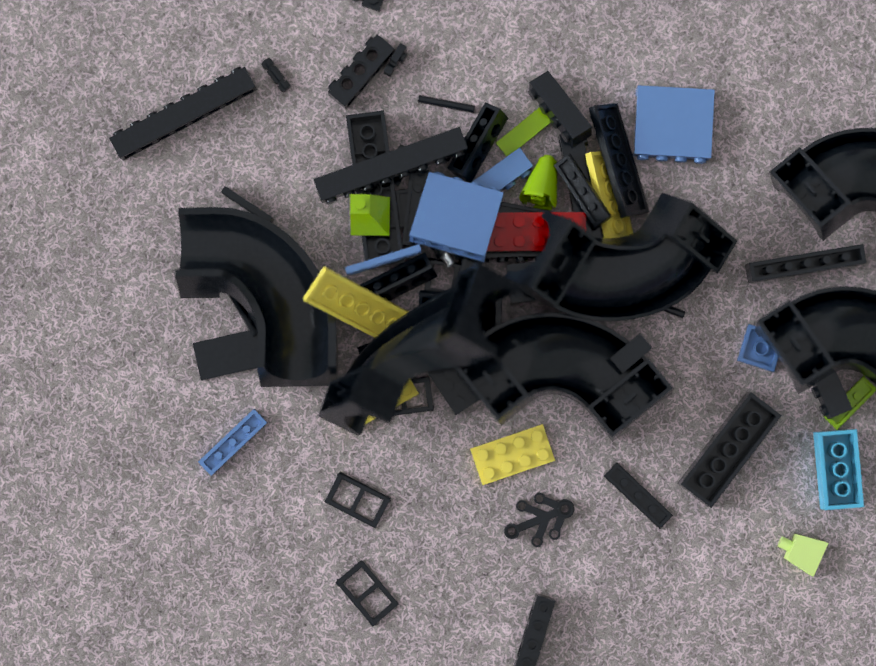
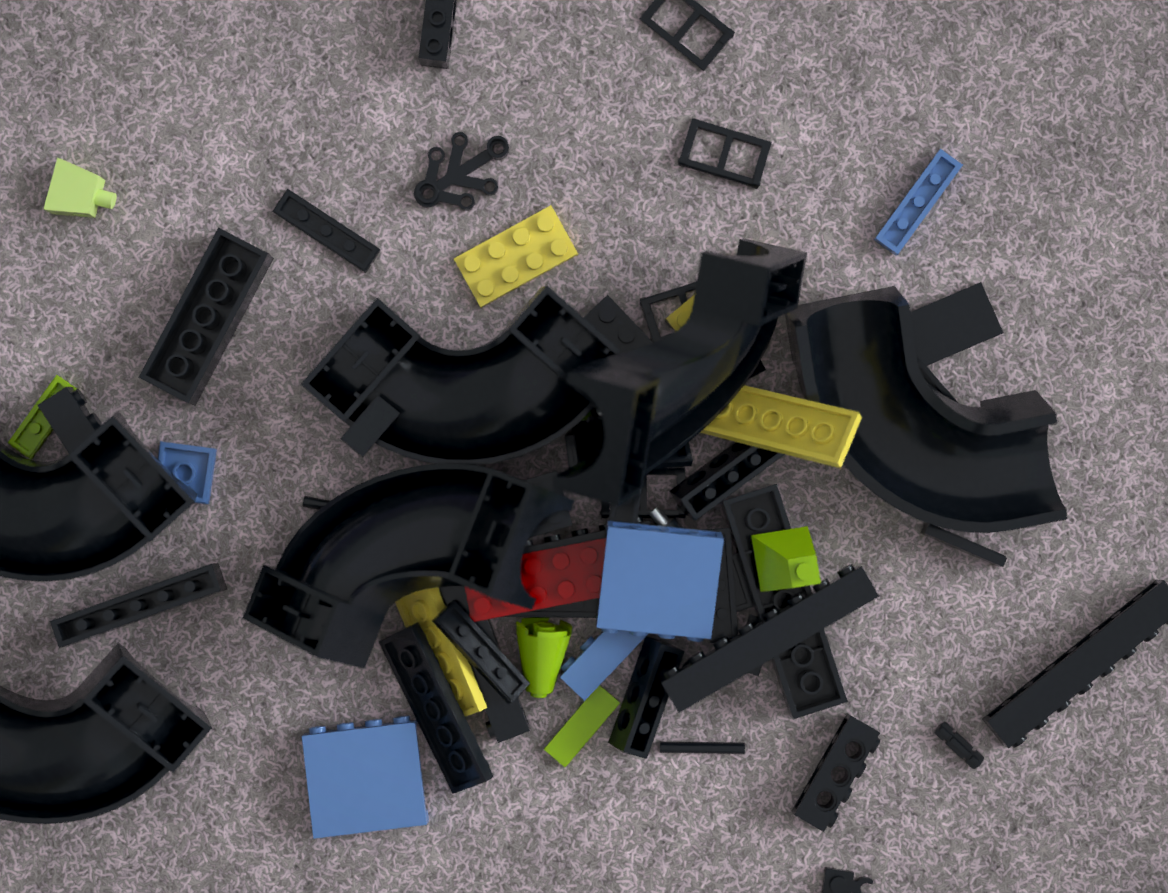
camera: 170 degrees right, 0 degrees up
medium blue tile [345,244,422,276] -> none
black plate [384,43,408,77] -> none
black brick [528,71,592,147] -> none
medium azure brick [813,429,864,510] -> none

